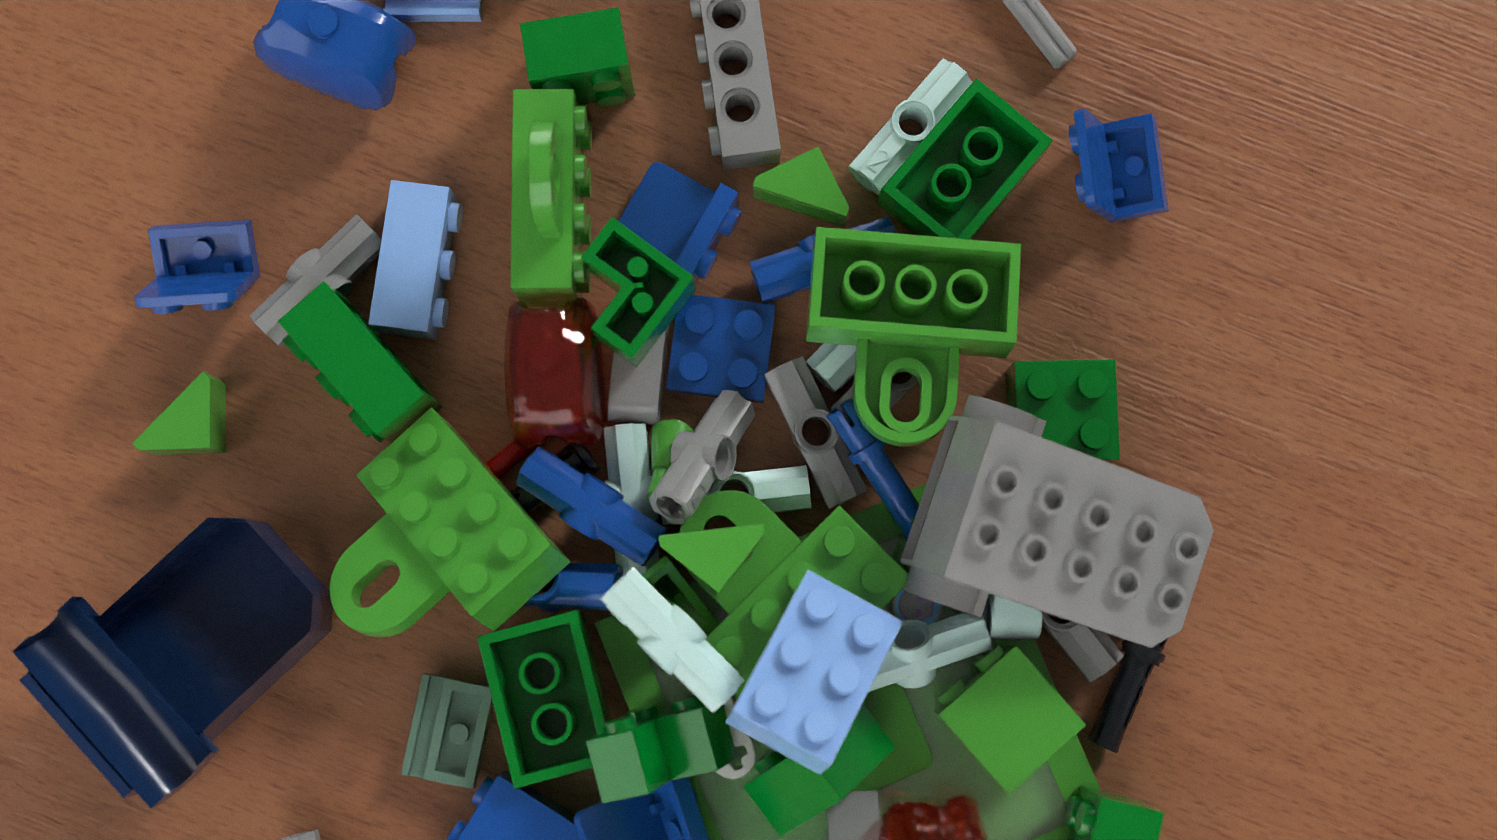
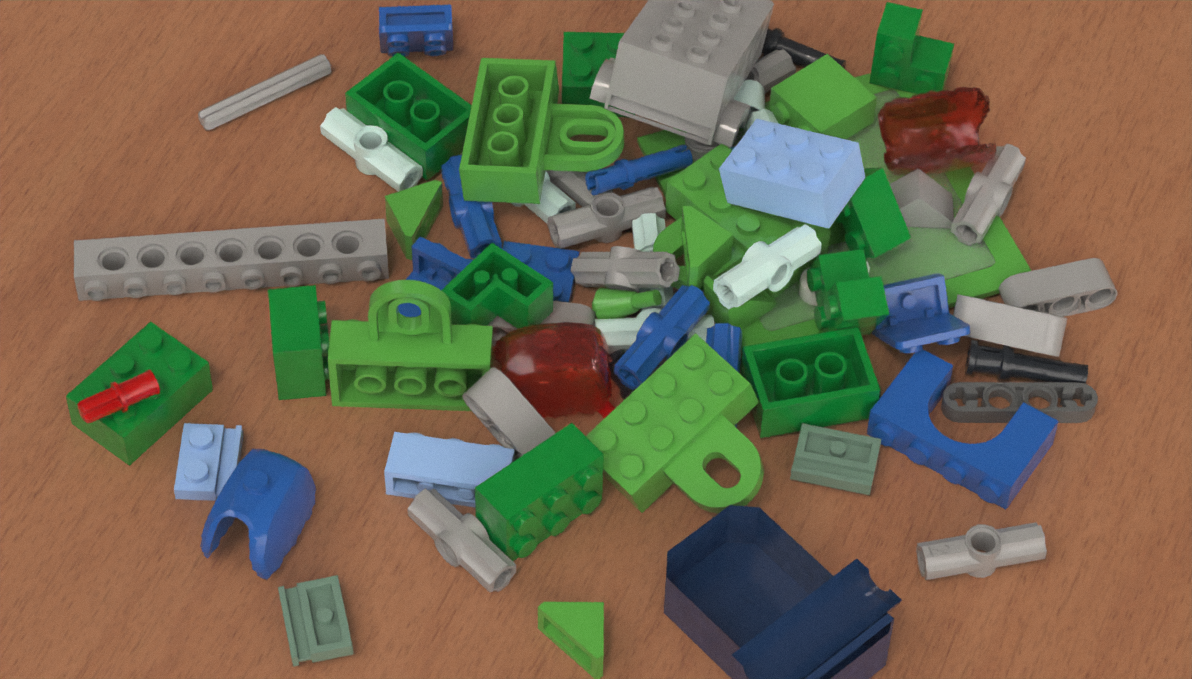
camera: 90 degrees left, 30 degrees down
blue bracket [134,219,260,314] -> none
none -> sand green plate [278,575,354,667]
none -> light grey beam [462,367,555,460]

